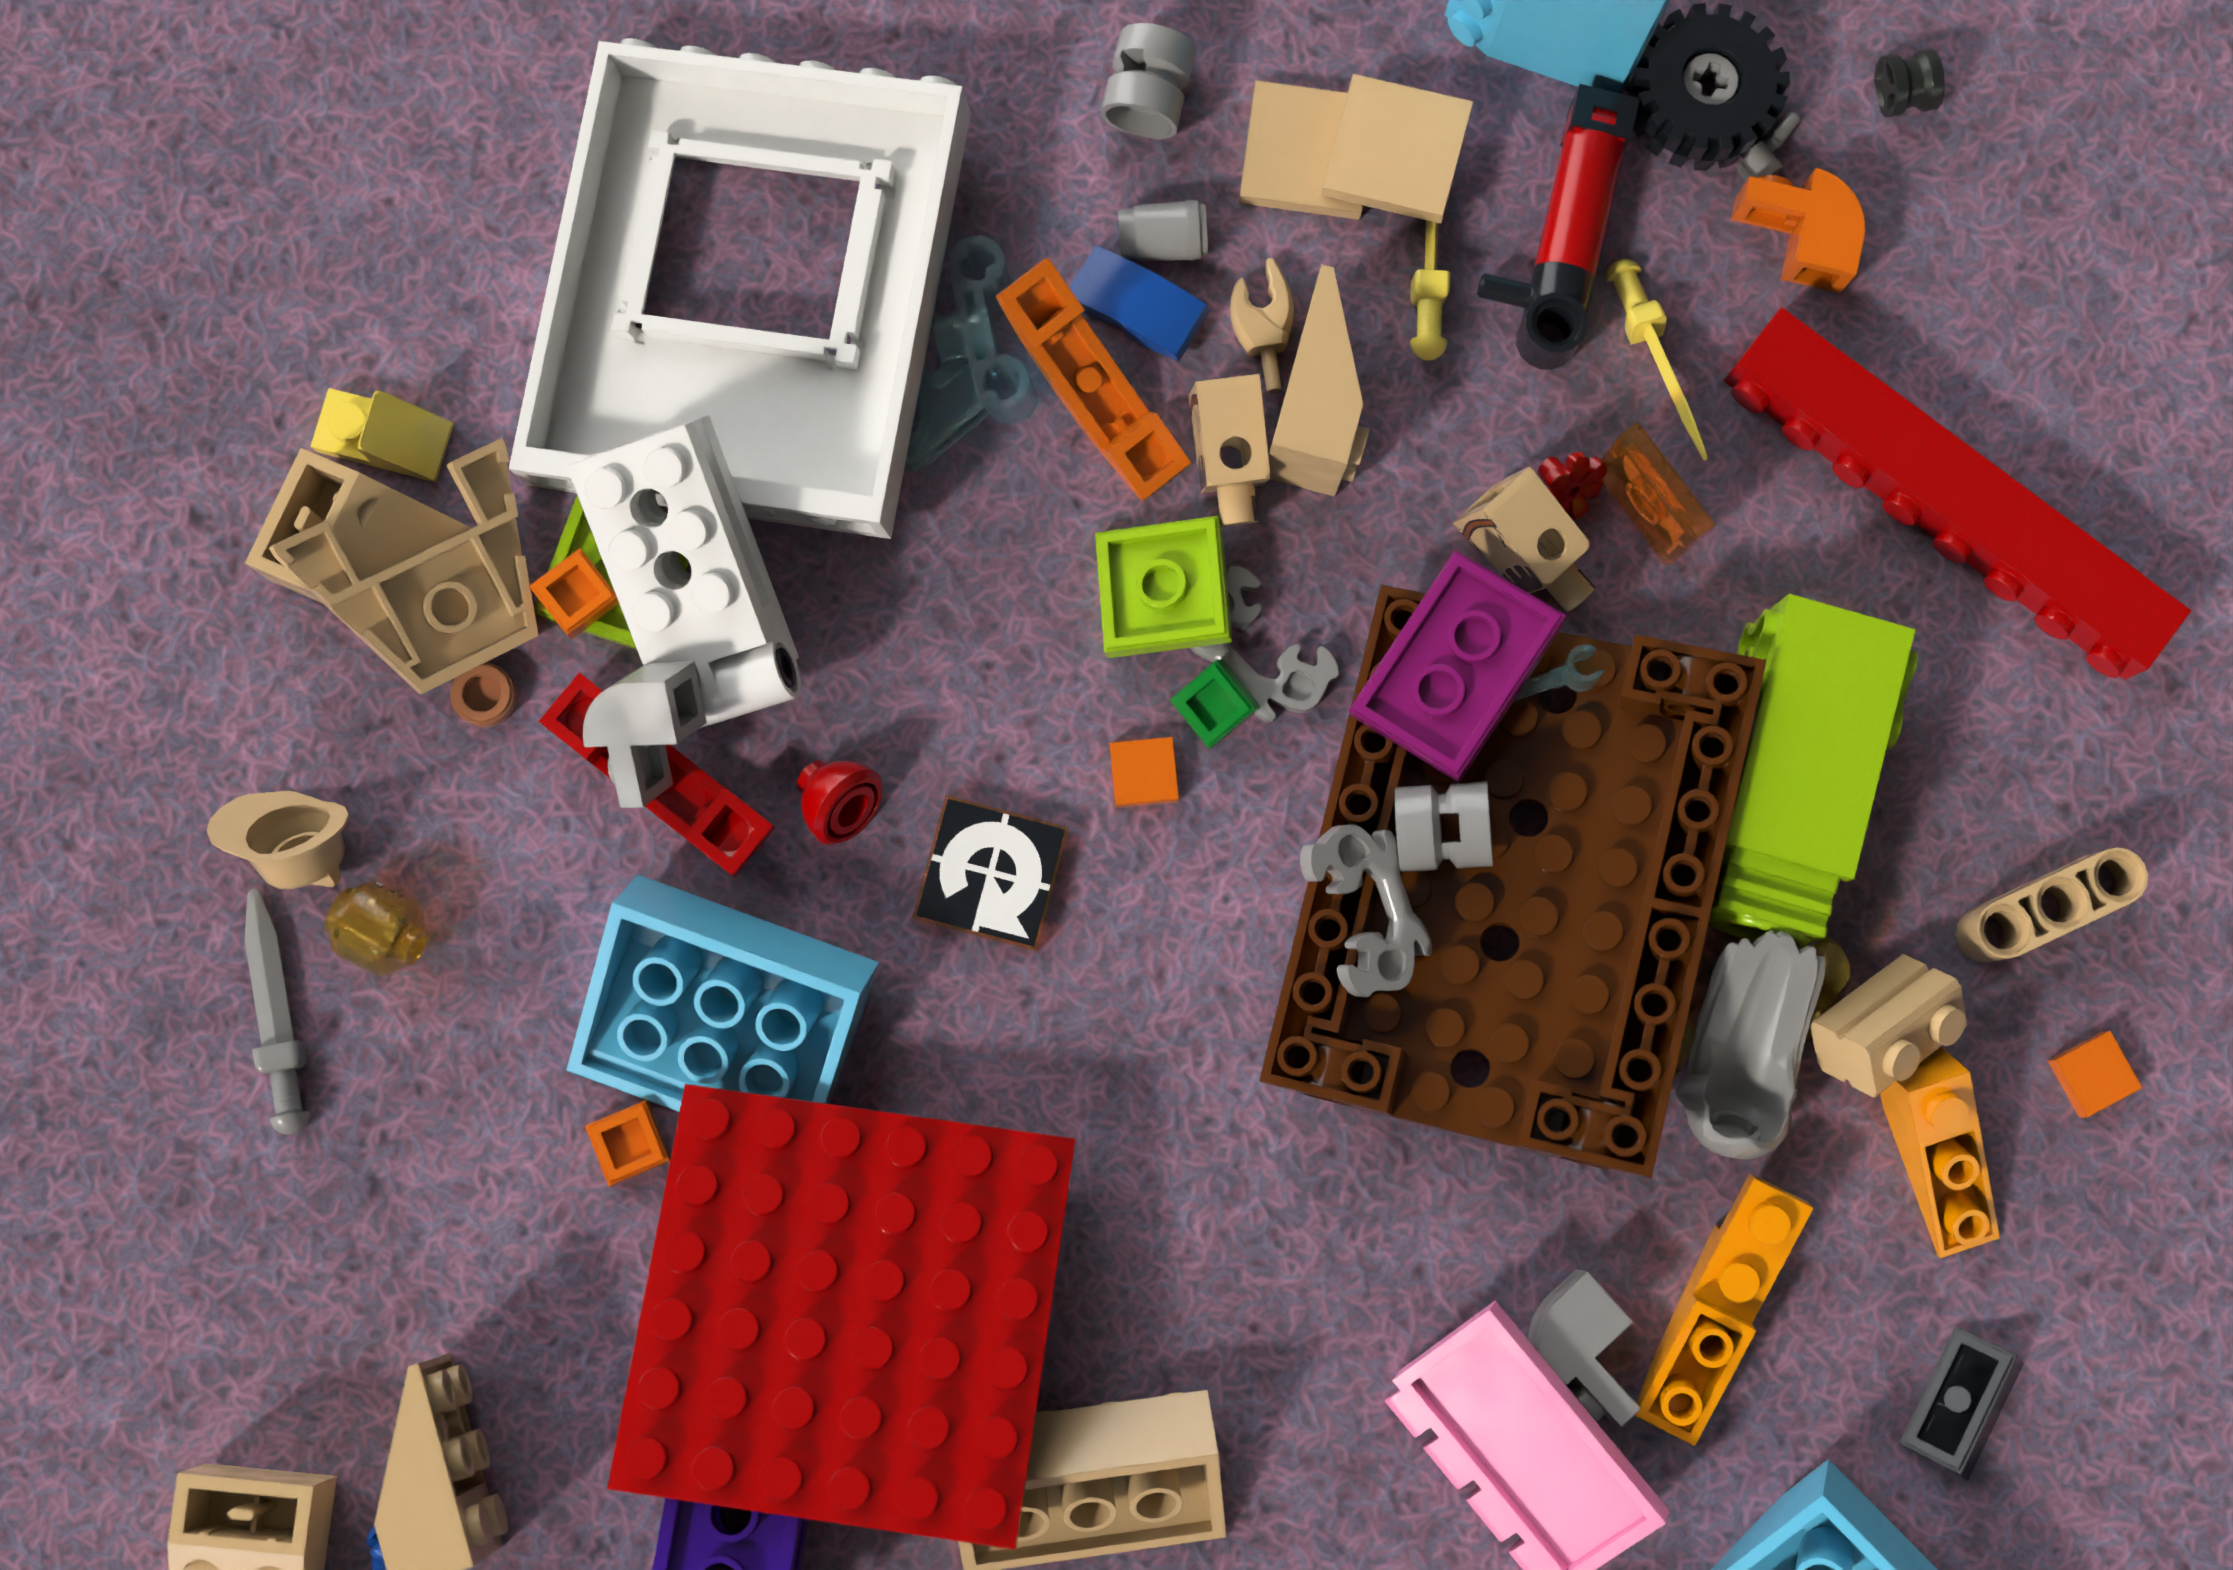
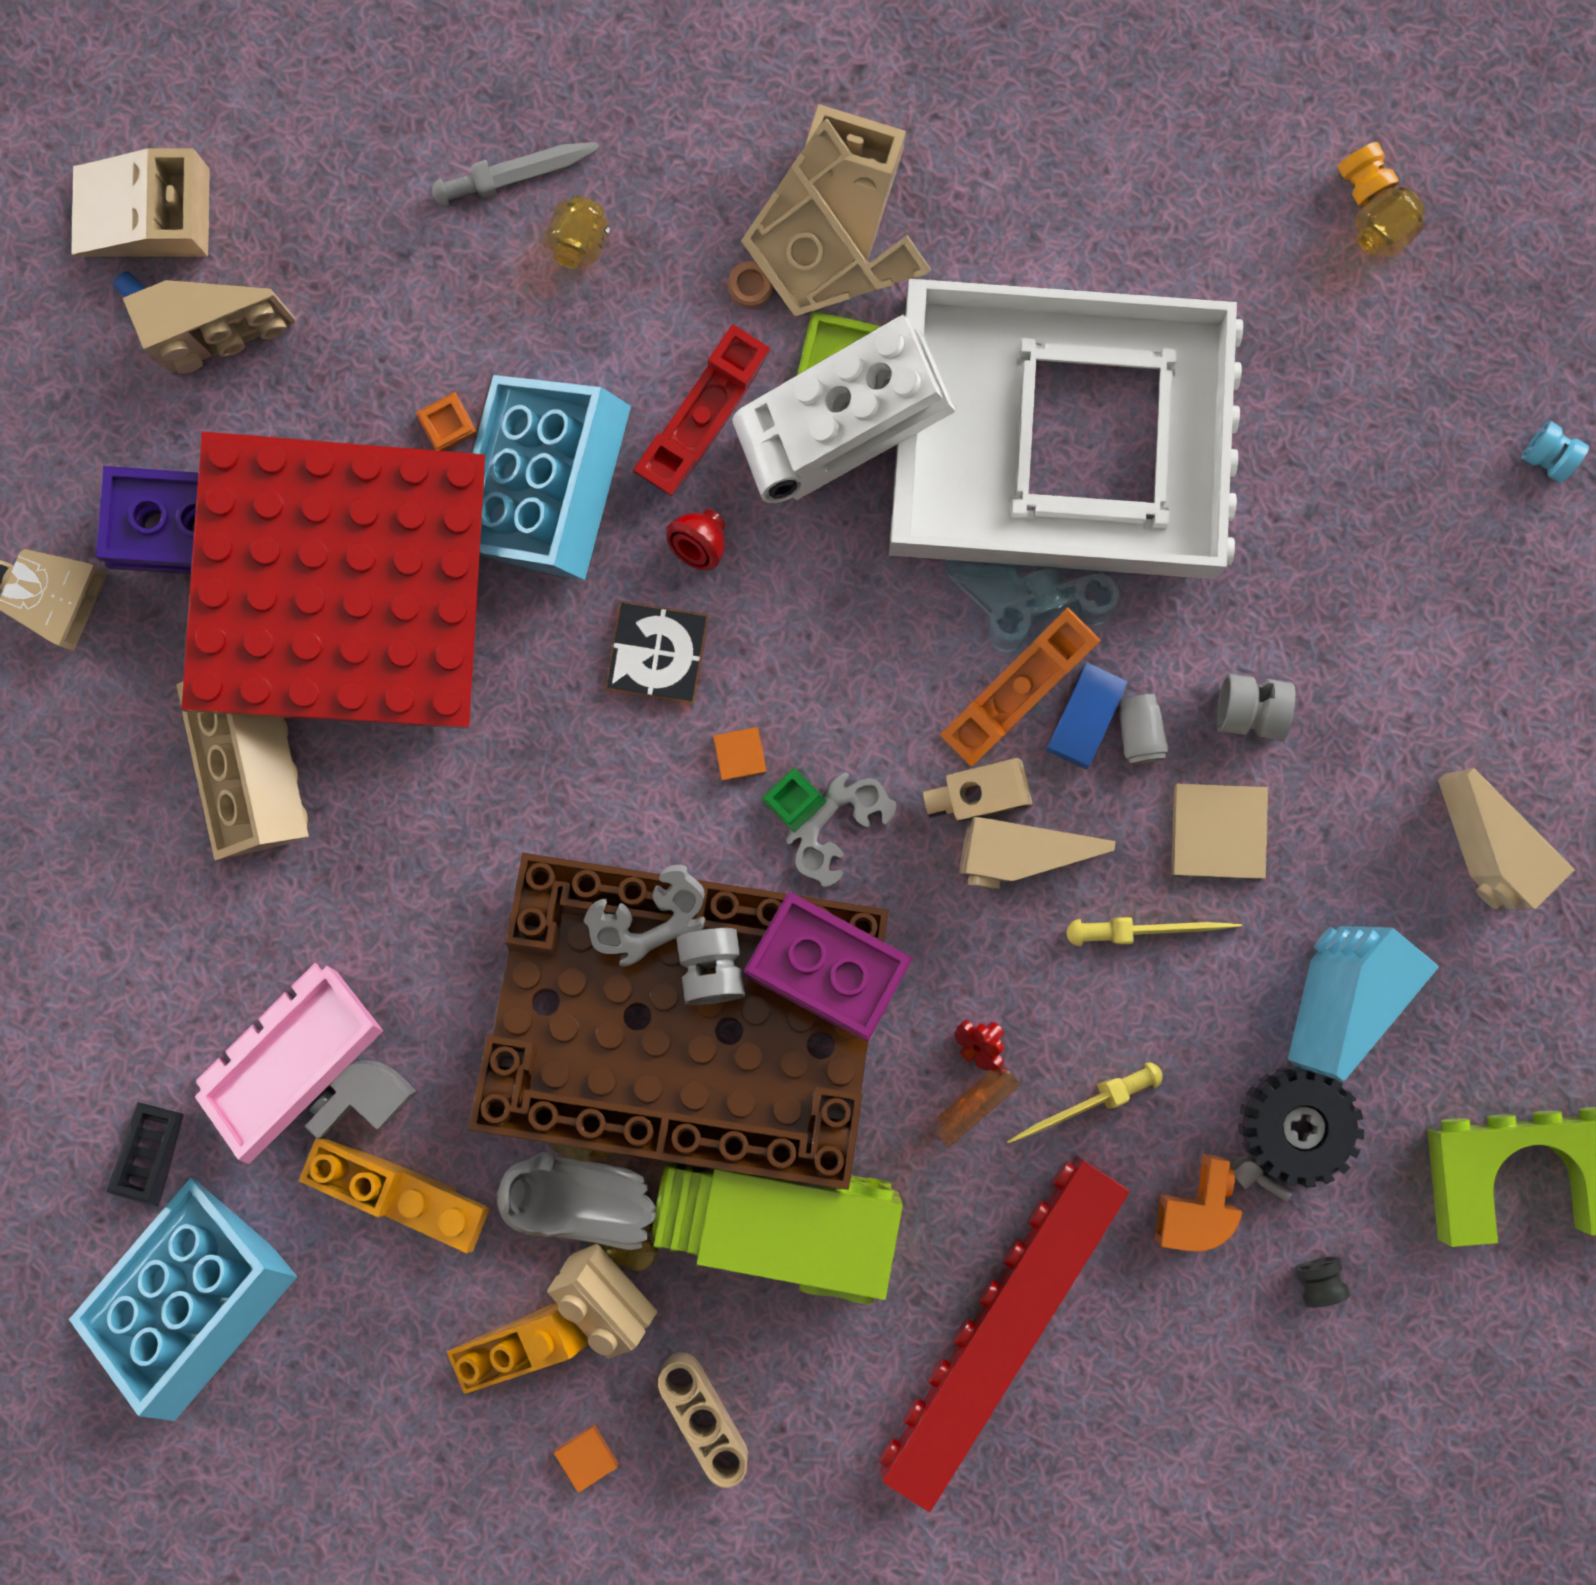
camera: 90 degrees right, 5 degrees up
tan piece [206,791,350,889] -> none
light yellow slope [310,388,454,482] -> none
orange tile [529,548,619,640] -> none
light grey brick [583,661,707,808] -> none
lime tile [1095,516,1232,658] -> none
tan hand [1230,257,1294,394] -> none
tan tile [1321,74,1473,224] -> none
tan torso [1452,466,1596,612] -> none
piece [1477,84,1640,370] -> none
clear light blue hand [1515,644,1604,701] -> none
black slope [1899,1326,2024,1481] -> none

